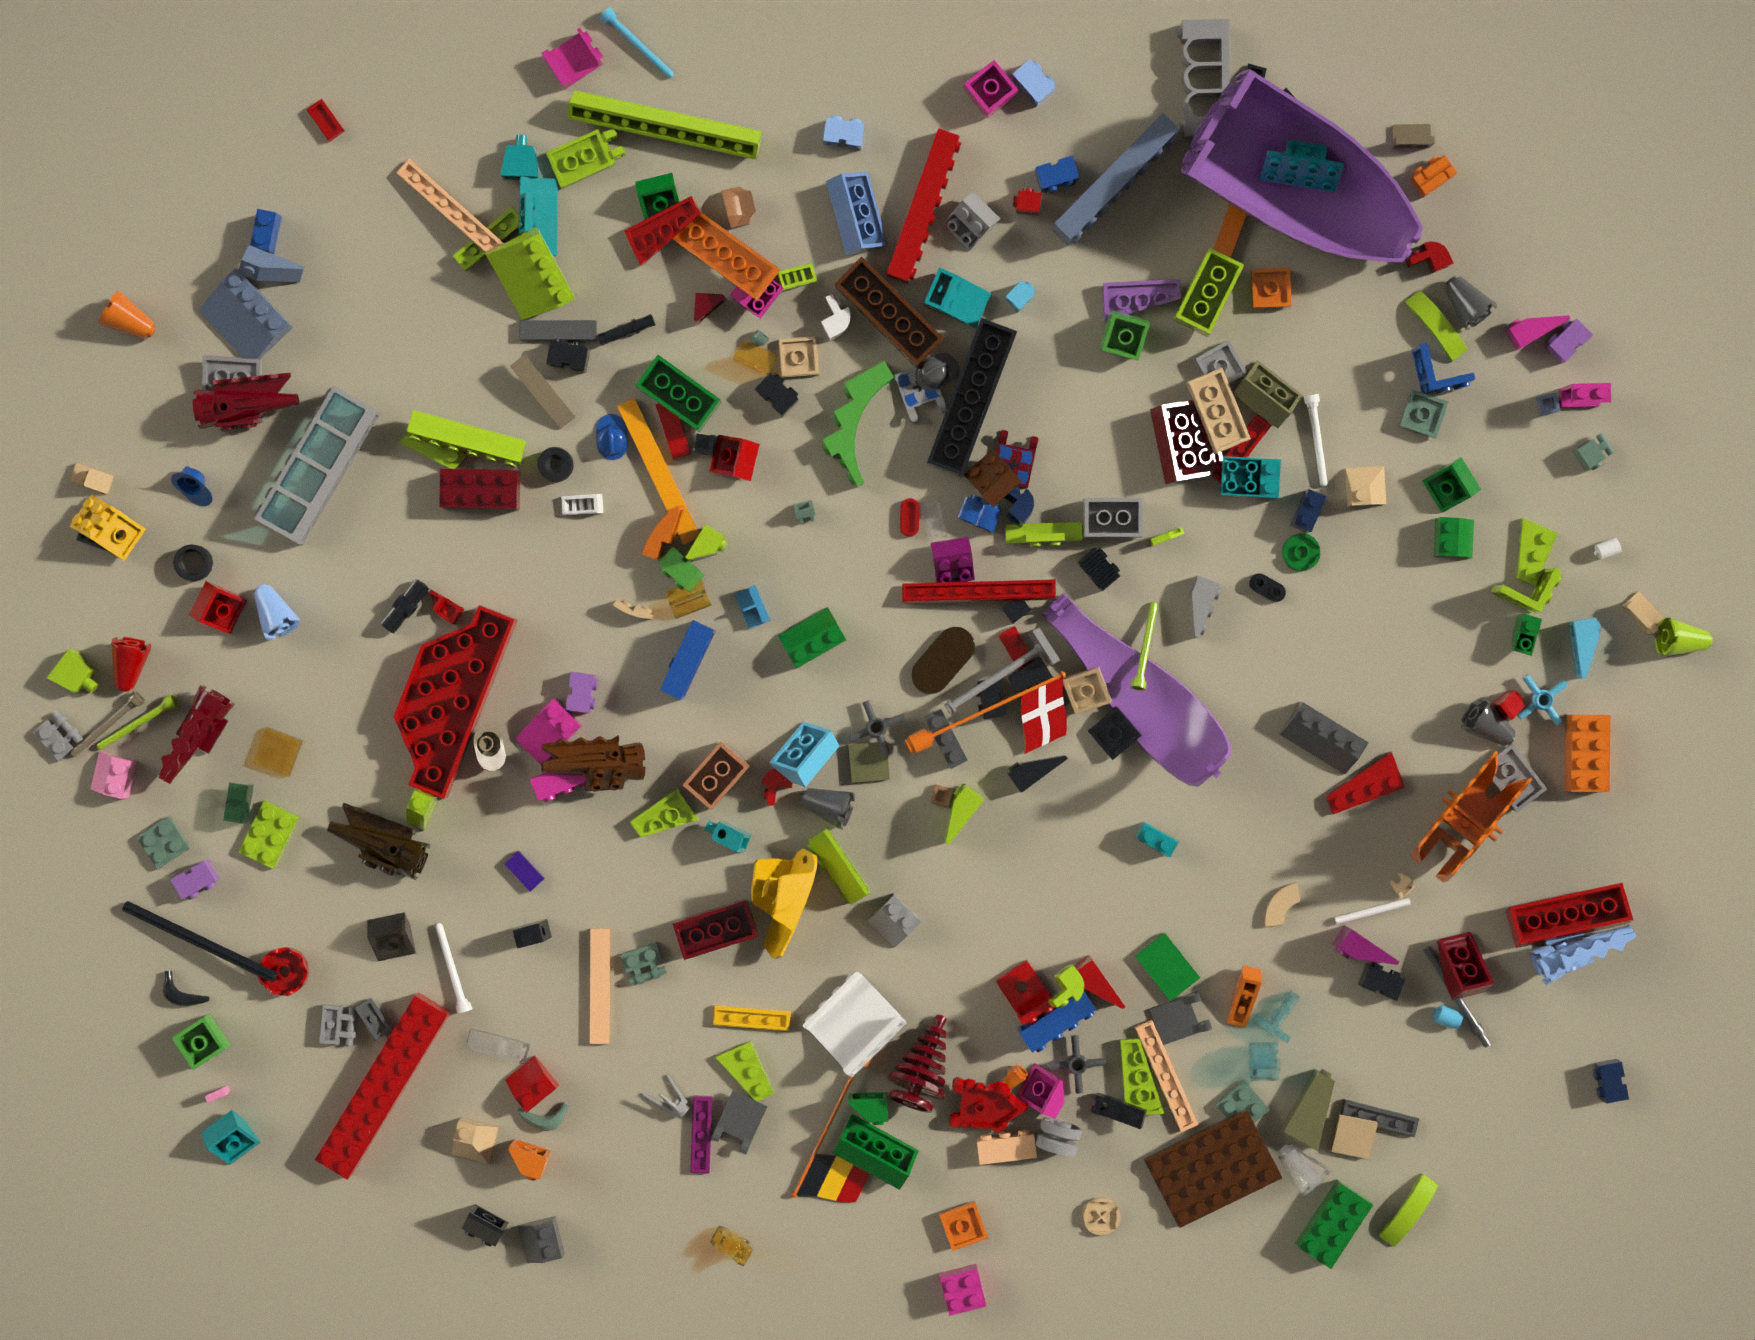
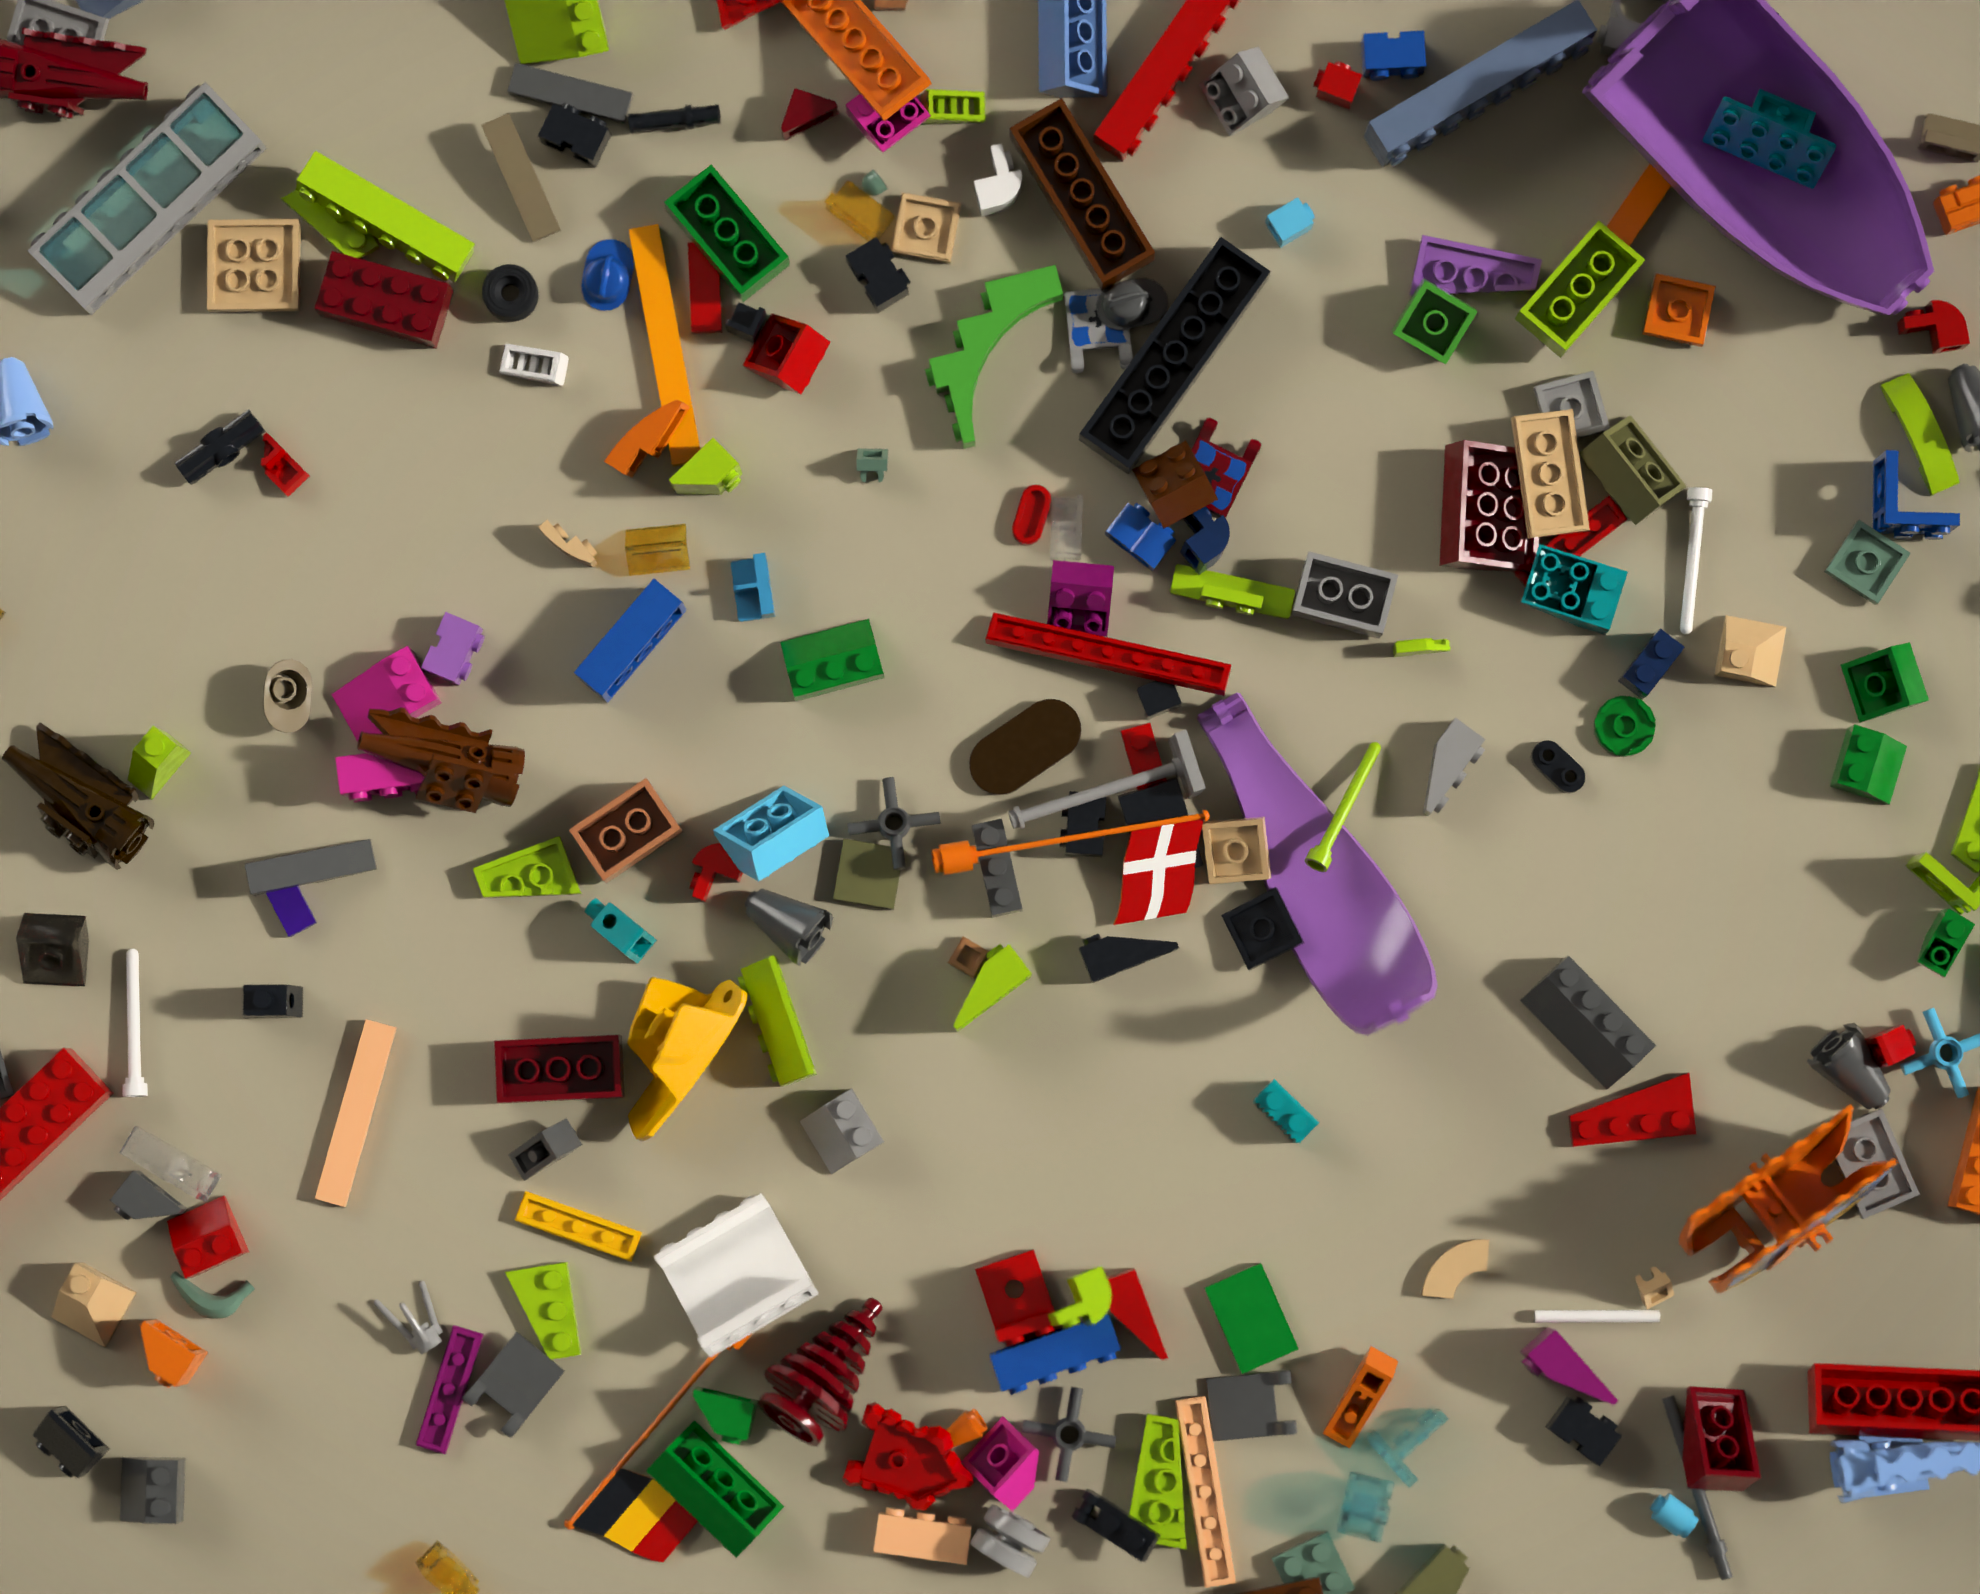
camera: 15 degrees right, 5 degrees down
red brick [393,605,518,799] -> none
sand green plate [620,942,667,985] -> none
bright green brick [658,547,705,592] -> none
teal slope [924,267,991,329] -> none
black brick [1077,547,1120,591] -> none
none -> dark grey slope [110,1170,187,1220]
none -> tan plate [207,219,301,312]
none -> dark grey slope [244,839,377,896]
none -> dark grey slope [508,1118,582,1181]

